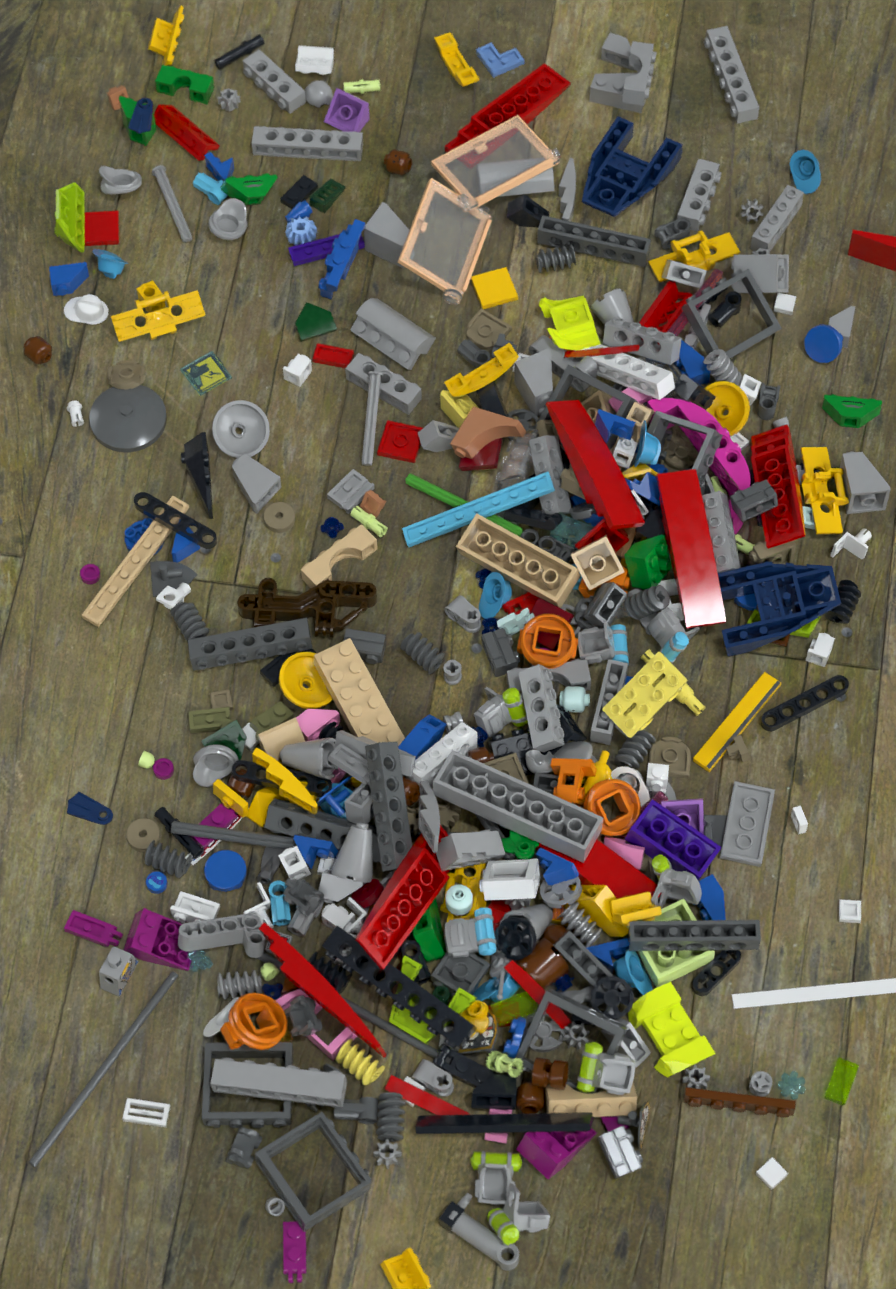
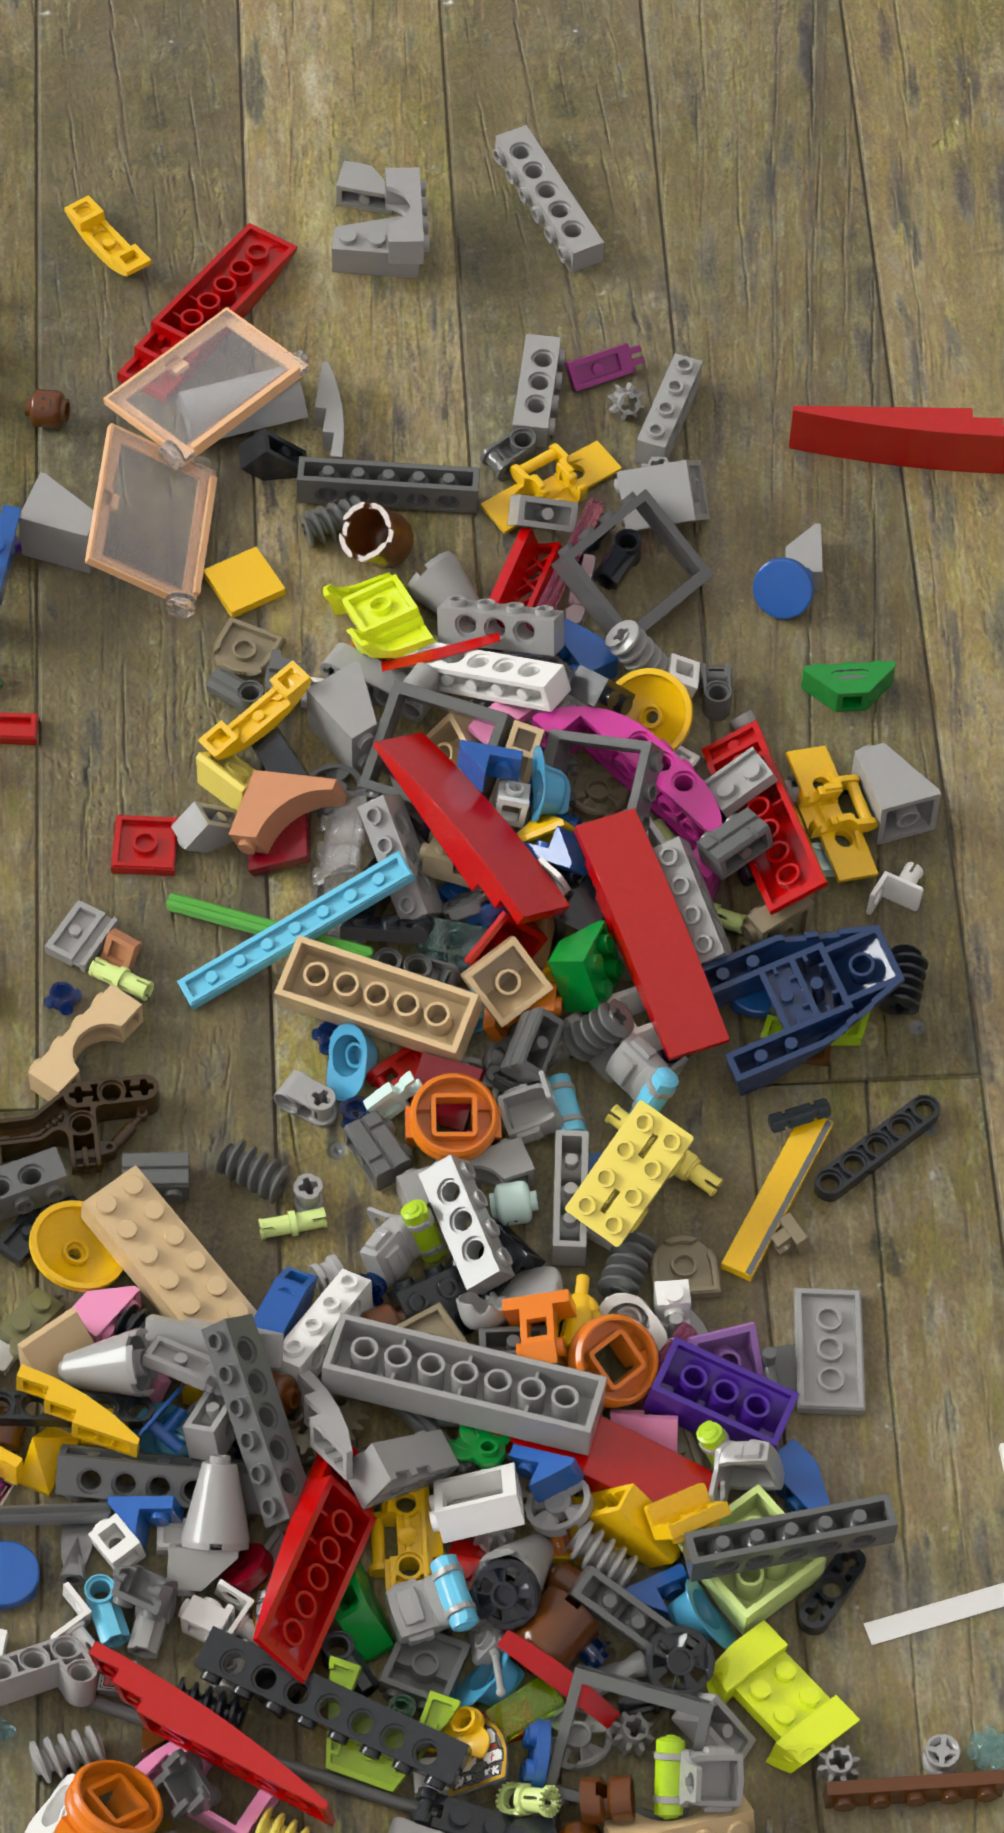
camera: 15 degrees left, 5 degrees down
yellowish green hinge [260,962,279,981] -> none
clear blue plate [262,983,283,1000] -> none
light grey brick [345,353,422,415] -> none
light grey brick [350,298,436,370] -> none
light grey axle [362,371,383,466] -> none
light aqua head [445,884,473,916] -> none
medium blue tile [476,43,524,77] -> none
dark tan tile [536,420,560,440] -> none
dark blue wedge [582,116,683,217] -> none
white tile [774,293,796,315] -> none
dark azure piece [790,150,821,194] -> none
white tile [791,806,808,835] -> none
white brick [806,633,835,667] -> none
none -> yellowish green pin [258,1207,328,1240]
none -> reddish brown cylinder [339,502,414,568]
none -> magenta hinge [564,343,645,392]
none -> light grey plate [704,746,778,818]
none -> black axle [768,1098,831,1133]

